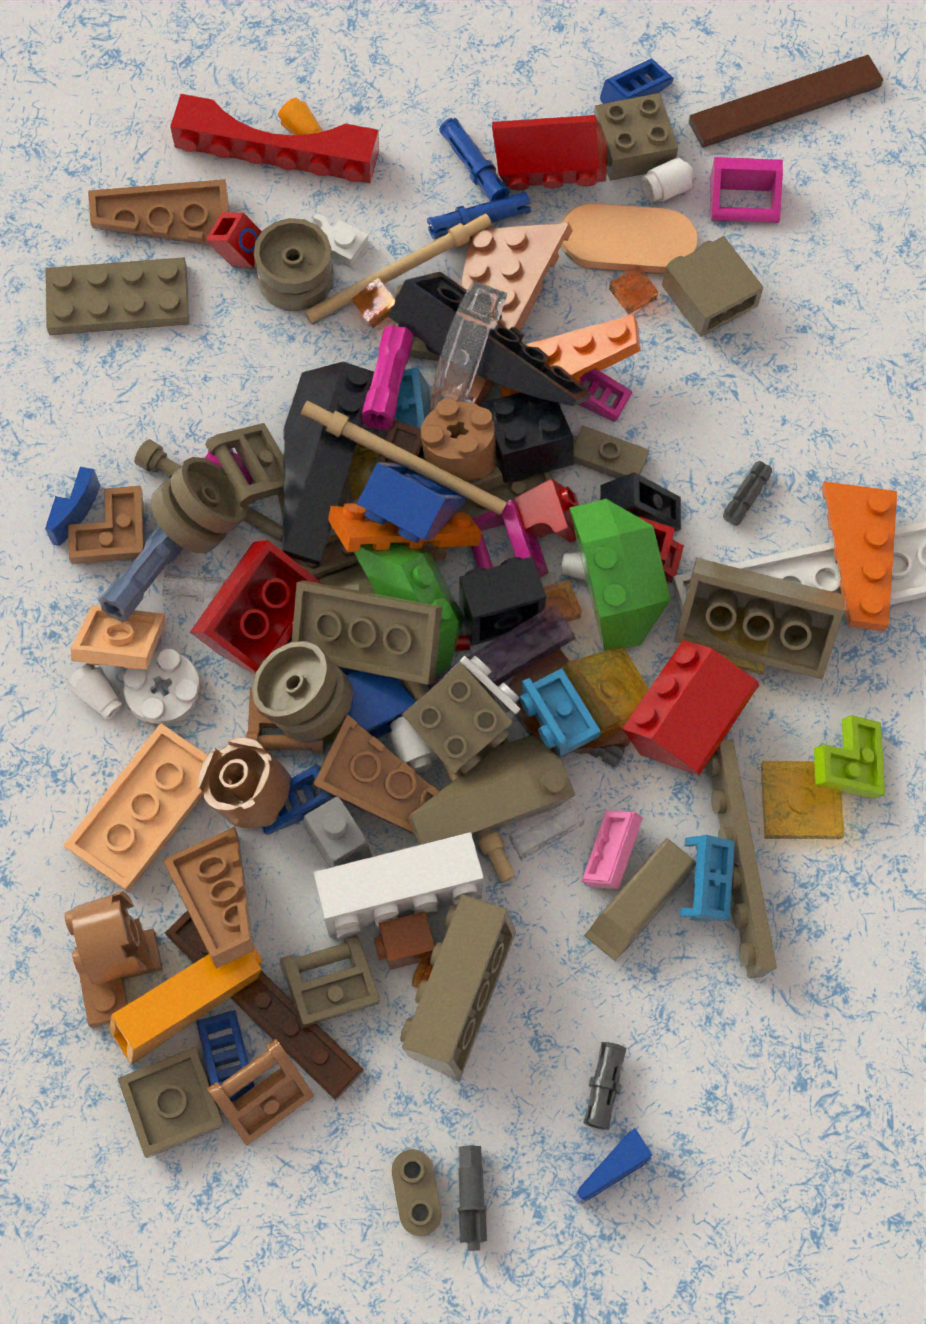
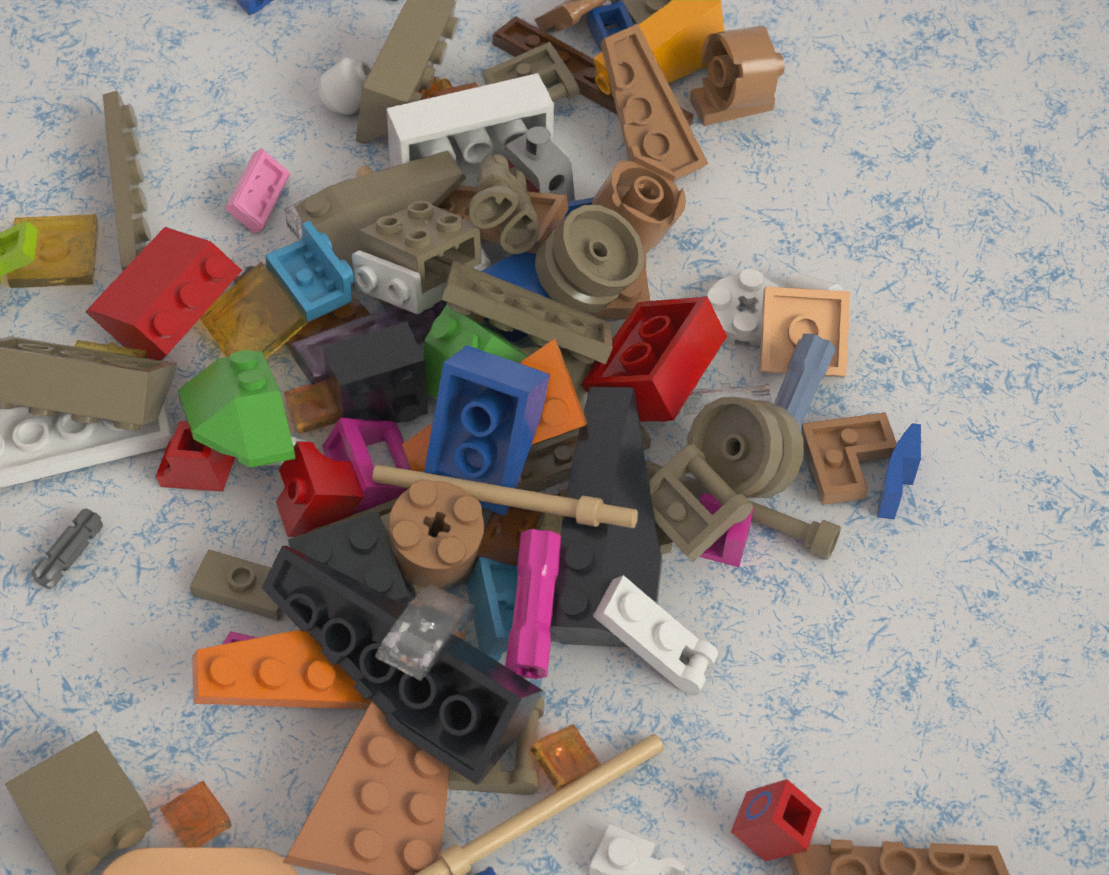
camera: 175 degrees right, 15 degrees down
dark tan plate [45,257,189,335] -> none
light nougat plate [63,723,208,893] -> none
dark tan wheel [254,218,334,311] -> none
dark grey pin [583,1042,627,1130] -> none
dark tan piece [584,838,696,961] -> none
black slope [600,472,681,532] -> none
dark azure hinge [680,835,735,922] -> none
none -> white head [319,57,372,115]
none -> dark tan piece [469,154,540,254]
none -> white plate [593,575,719,695]

